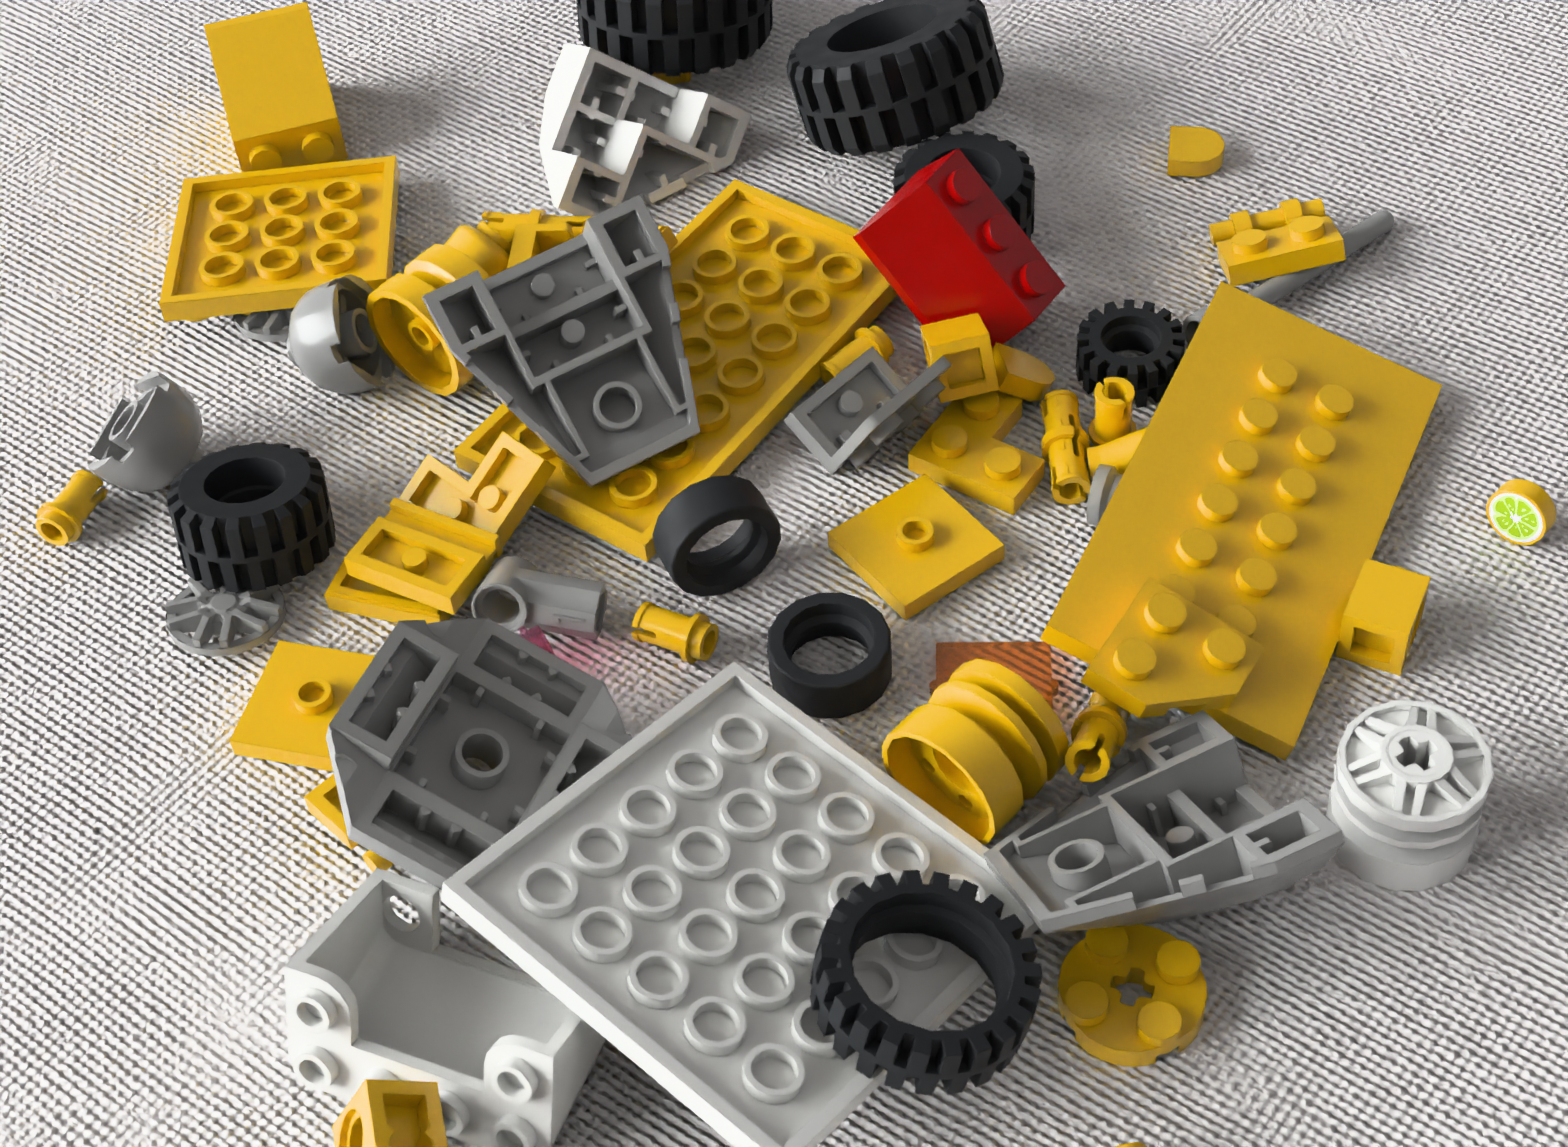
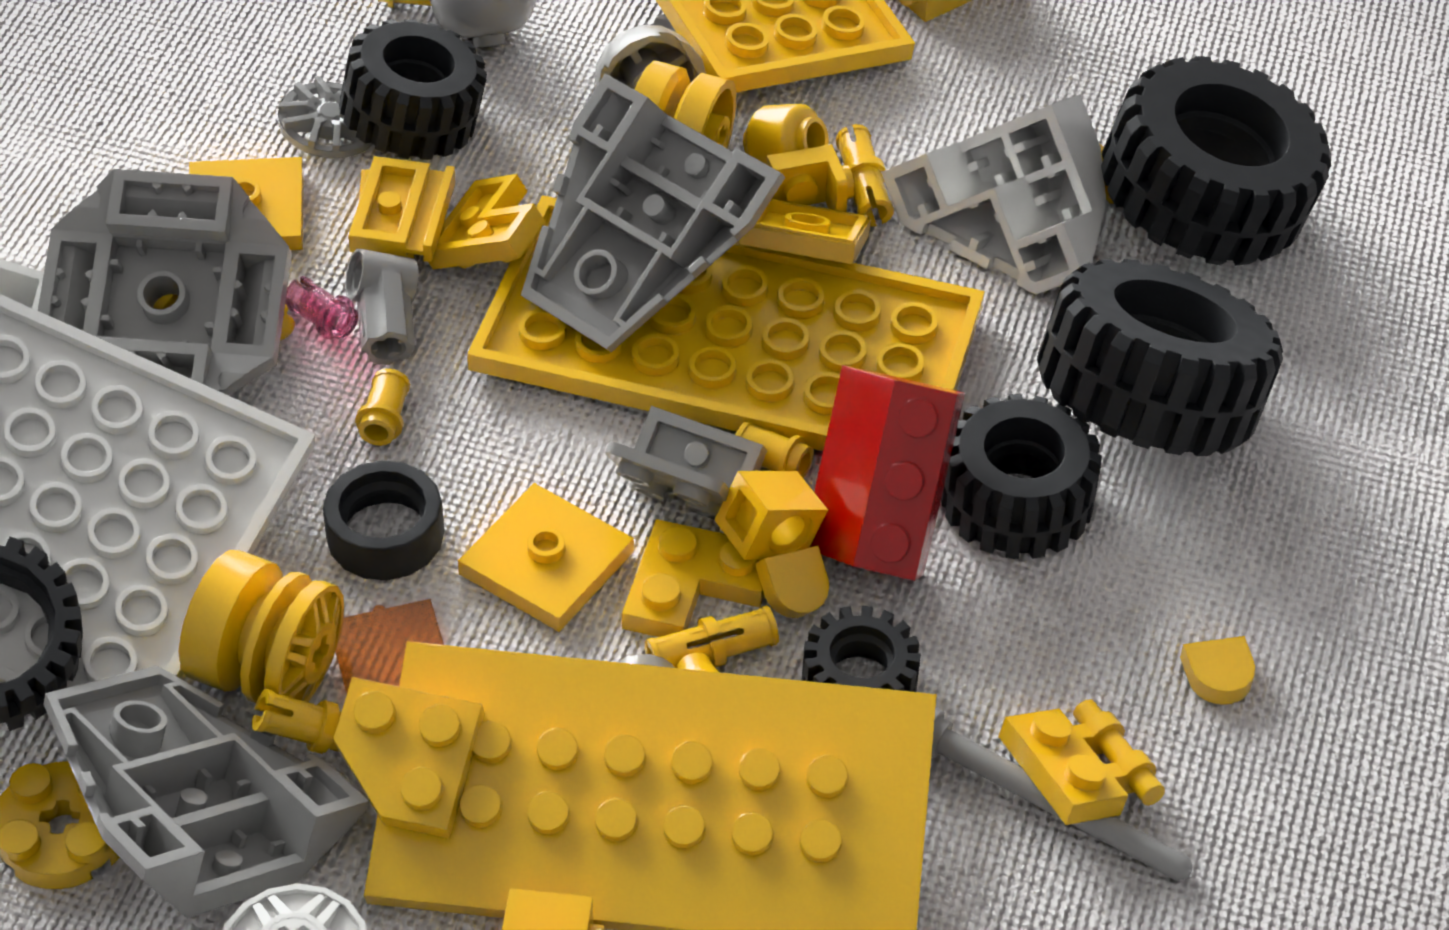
camera: 65 degrees right, 0 degrees up
black tyre [652,475,781,597] -> none
yellow pin [1088,377,1137,446] -> none

